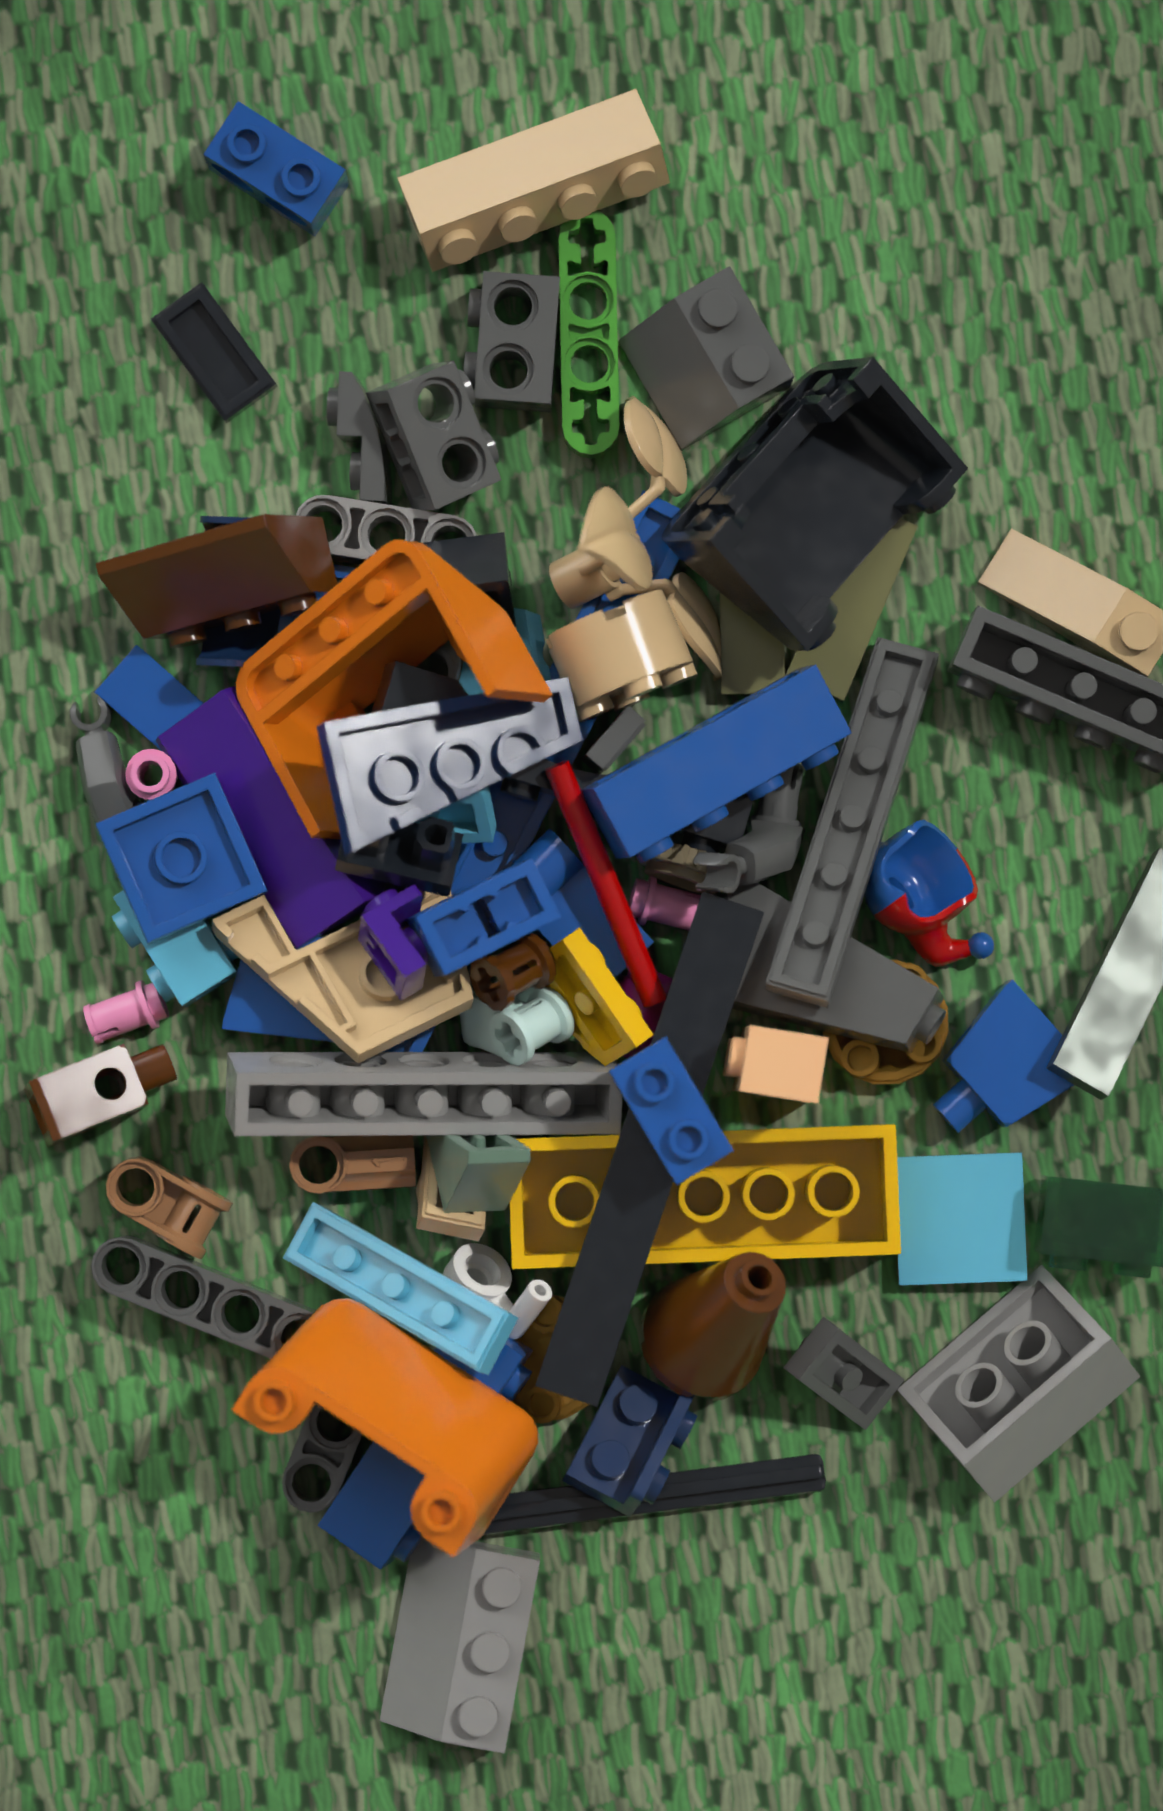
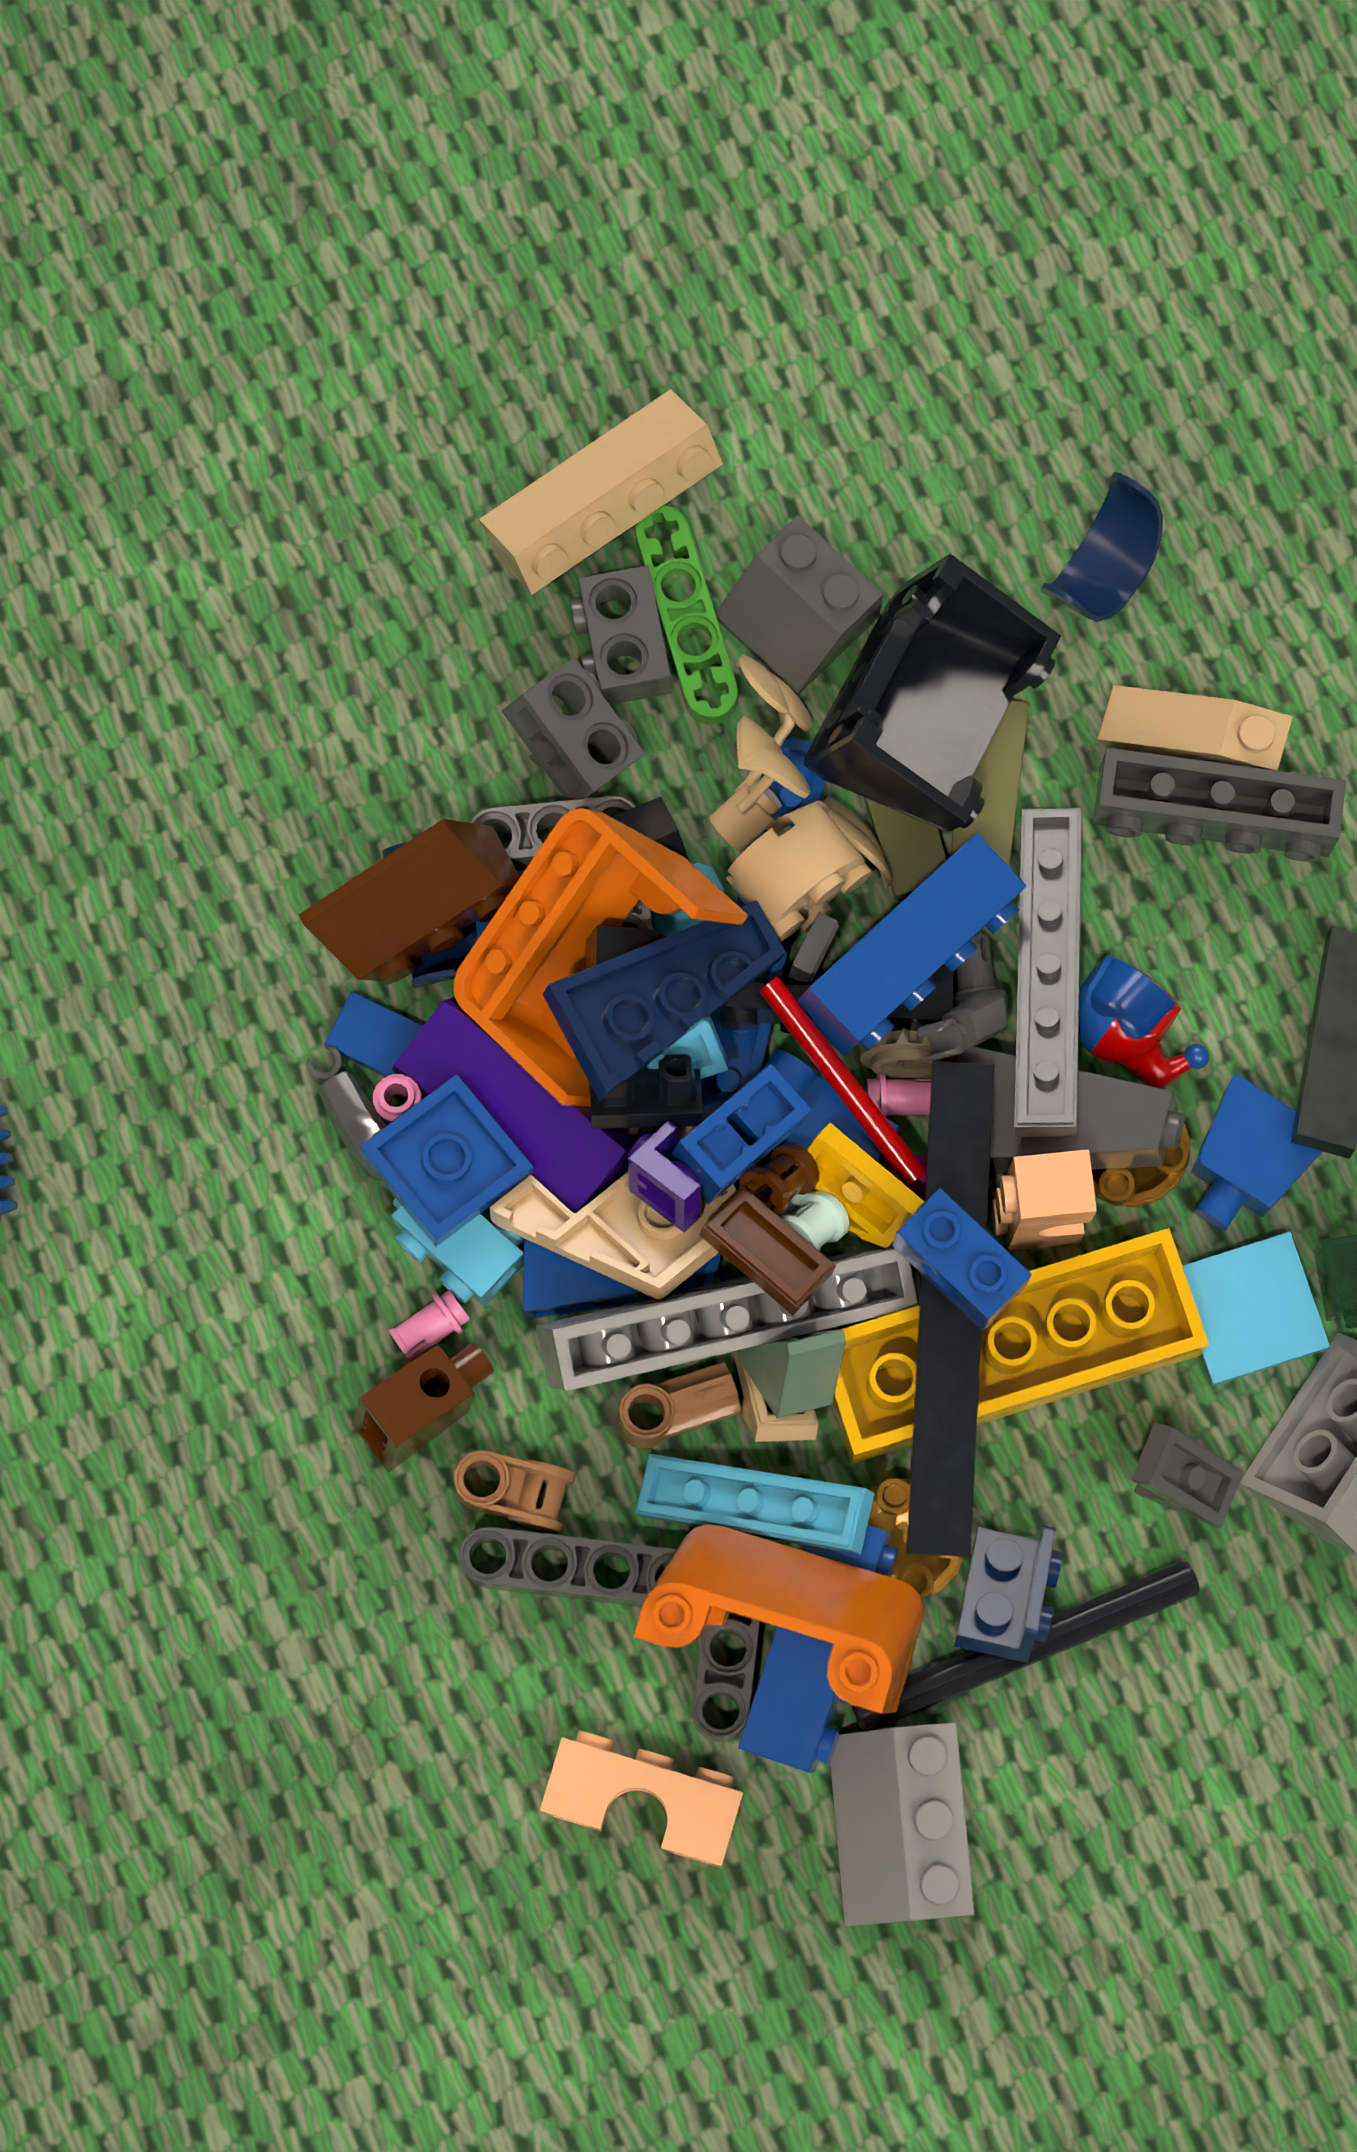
camera: 10 degrees left, 10 degrees down
black tile [151,282,278,424] -> none
blue brick [203,101,349,237] -> none
dark grey slope [327,371,392,505] -> none
white plate [443,1243,552,1340] -> none
reddish brown cone [641,1252,786,1401] -> none
none -> light nougat arch [540,1731,743,1868]
none -> reddish brown tile [699,1186,836,1315]
none -> dark blue piece [1041,472,1163,622]

